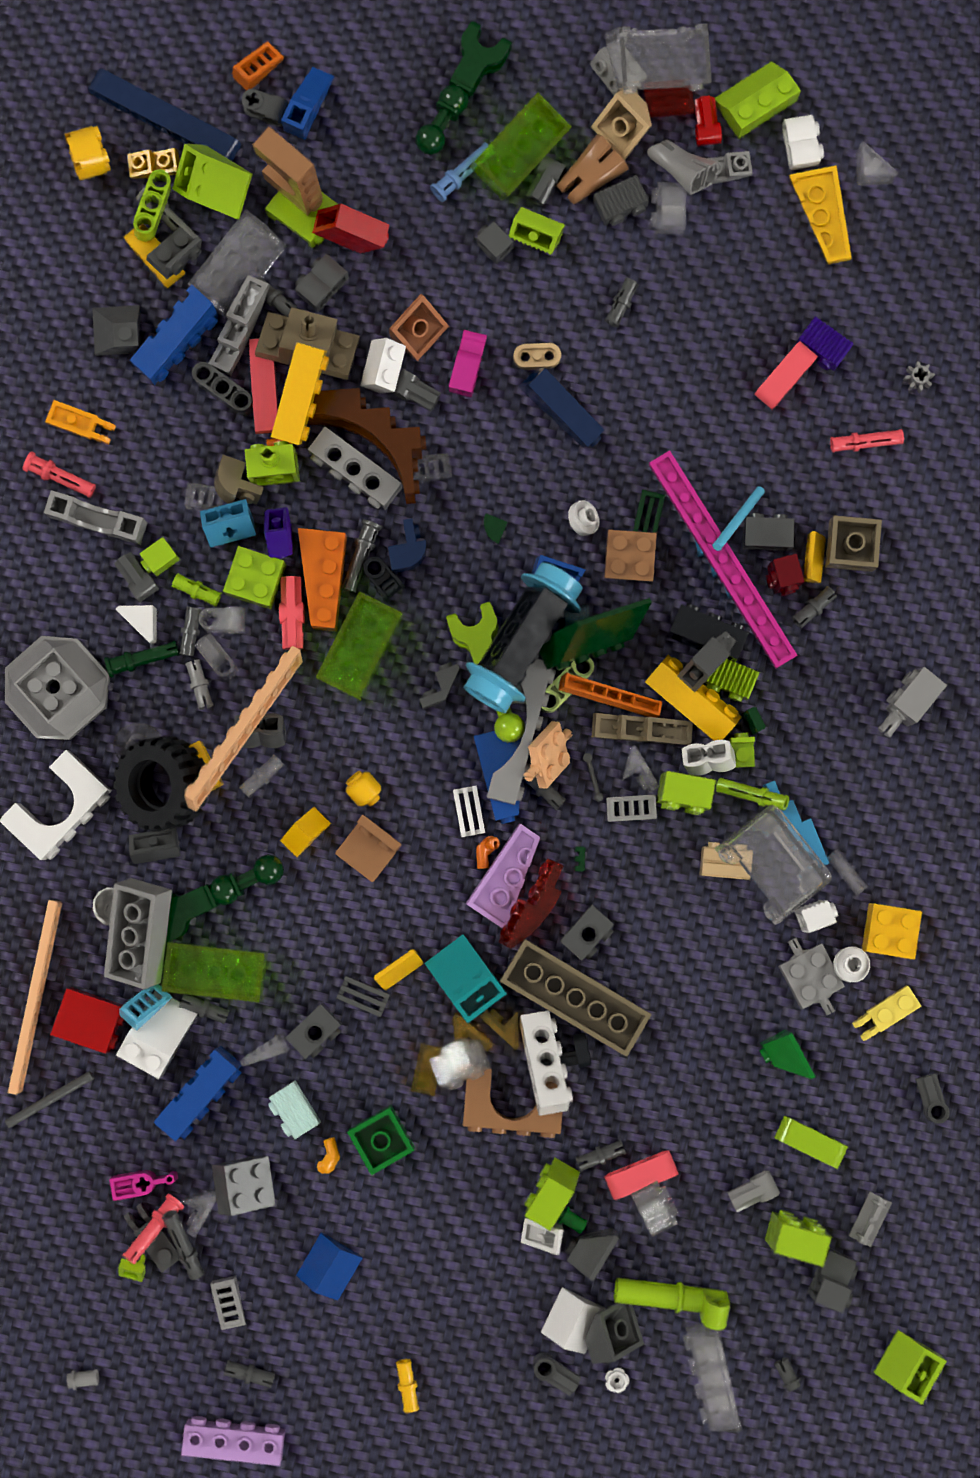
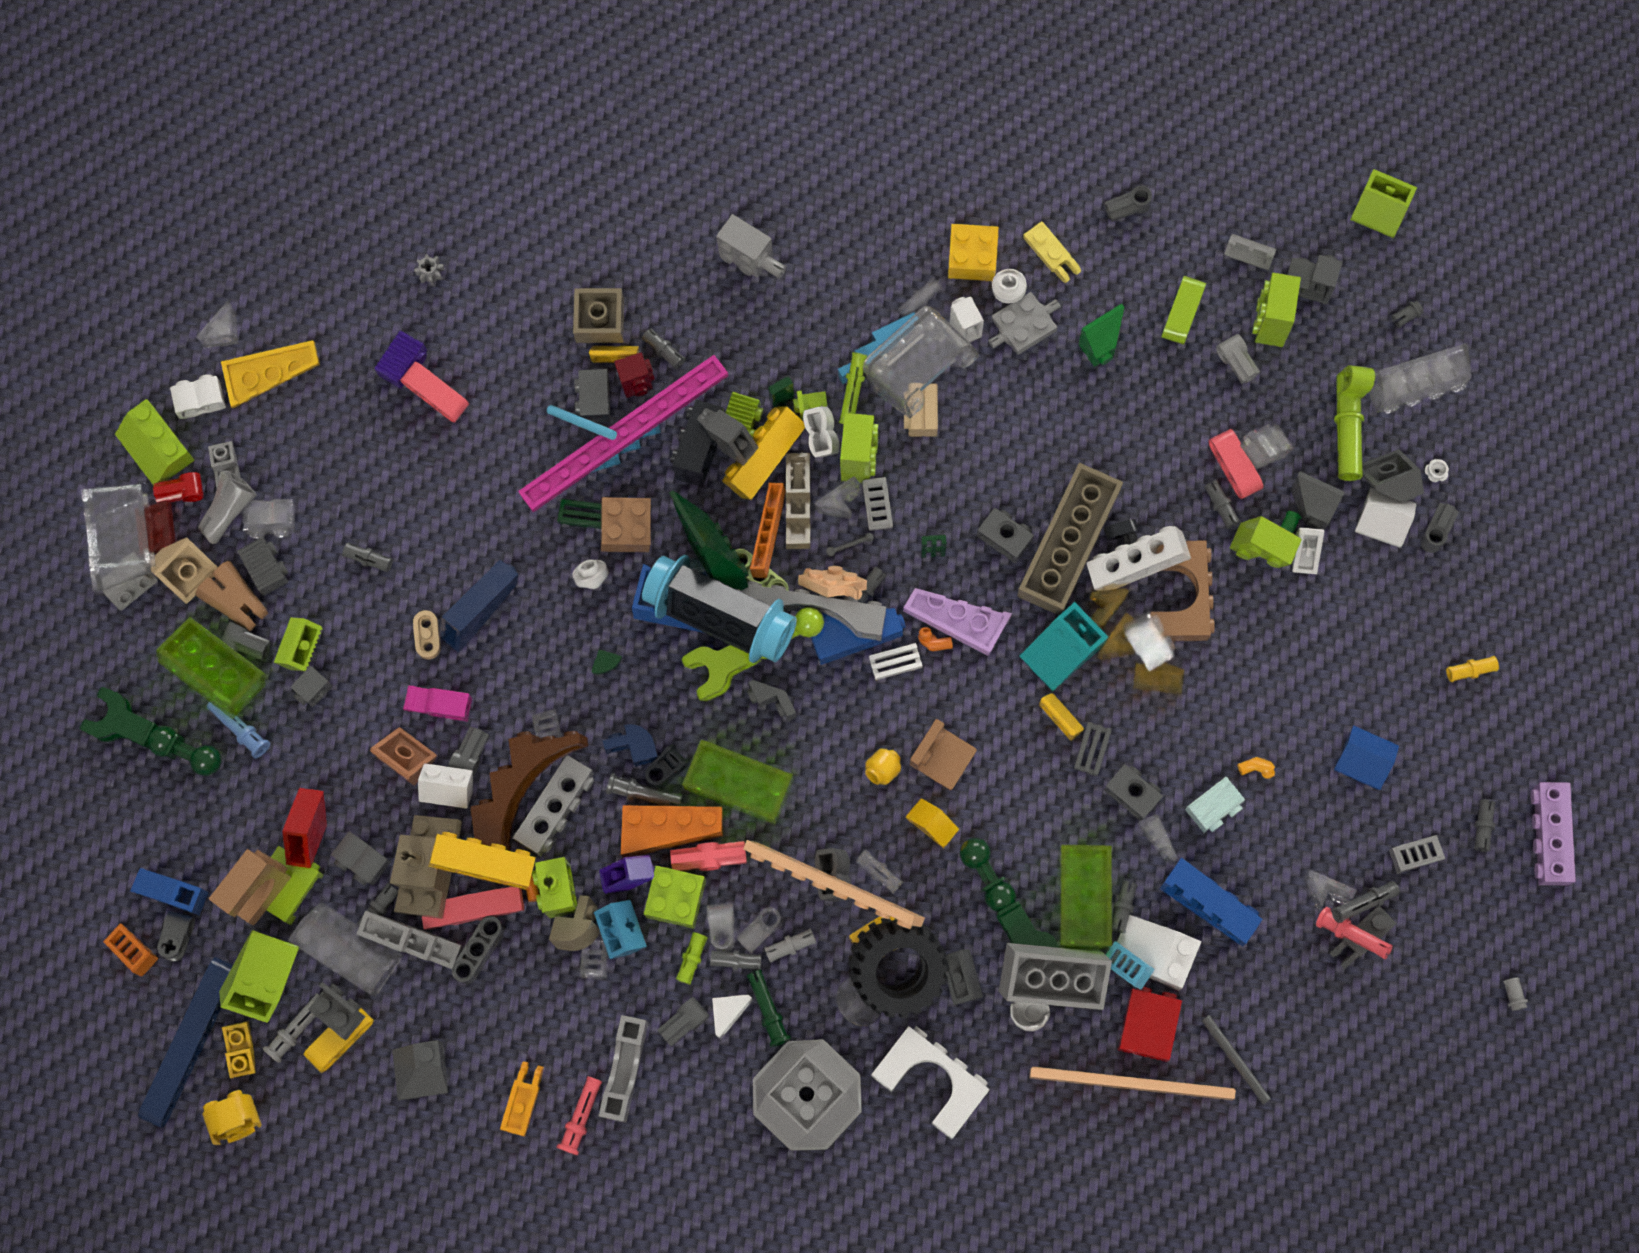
camera: 90 degrees left, 10 degrees down
dark pink piece [109,1170,178,1201] -> none
lime tile [118,1254,145,1282] -> none
blue wedge [130,284,219,385] -> none
lime beam [133,169,171,242] -> none
lime brick [140,537,180,576] -> none
brick [212,1155,275,1216] -> none
green brick [347,1105,415,1175] -> none
clear red slope [499,858,564,948] -> none
coral pin [830,429,904,452] -> none

